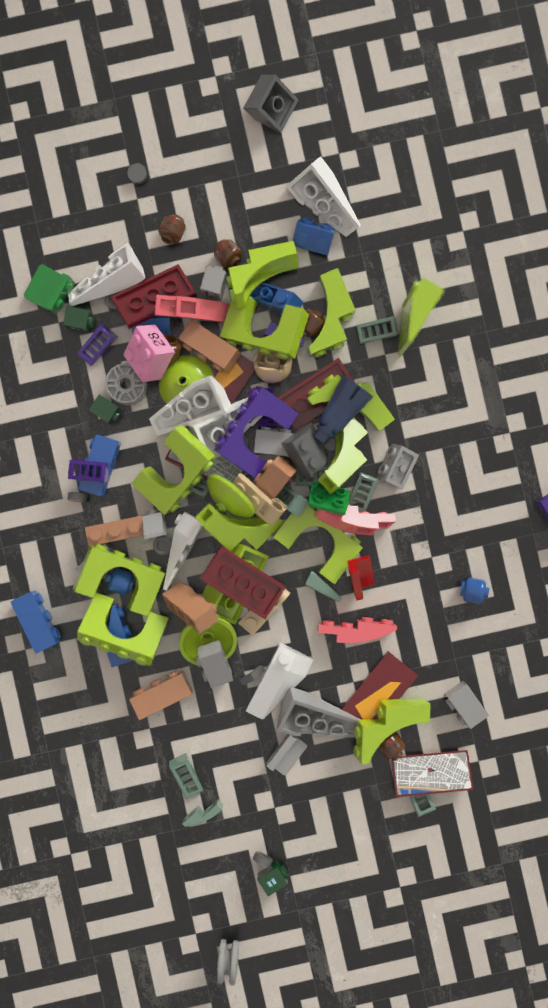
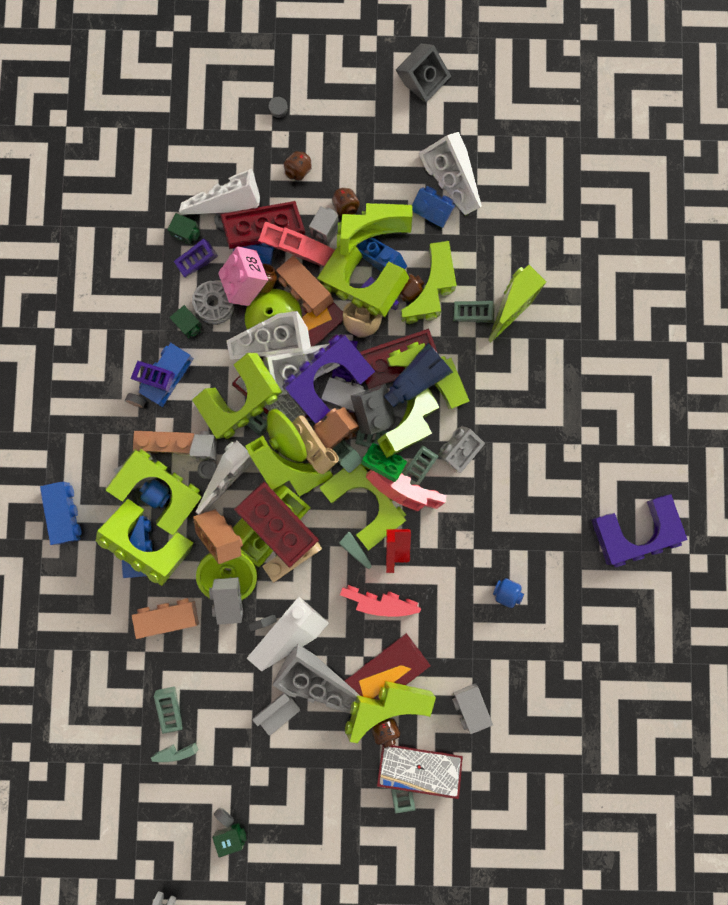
camera: 10 degrees right, 5 degrees down
green bracket [24,264,75,315] -> none

